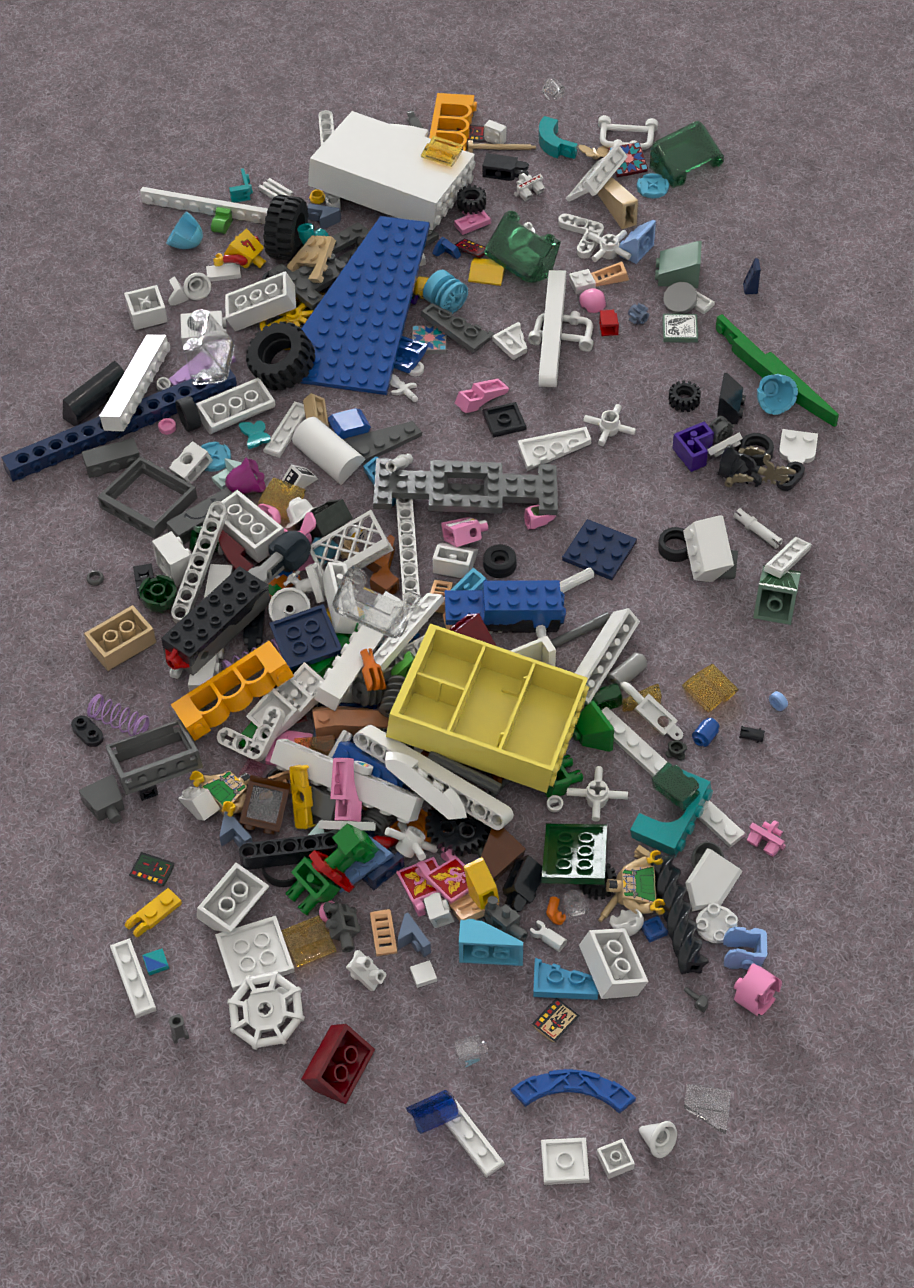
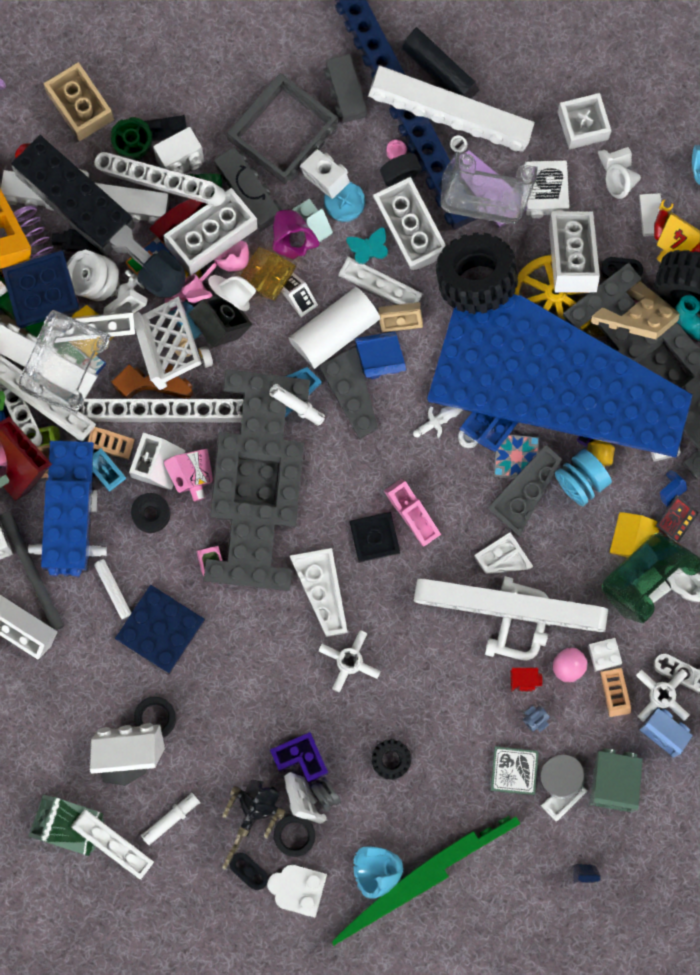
camera: 90 degrees right, 25 degrees up
dark grey piece [87,570,104,586] -> none
black slope [717,373,746,425] -> none

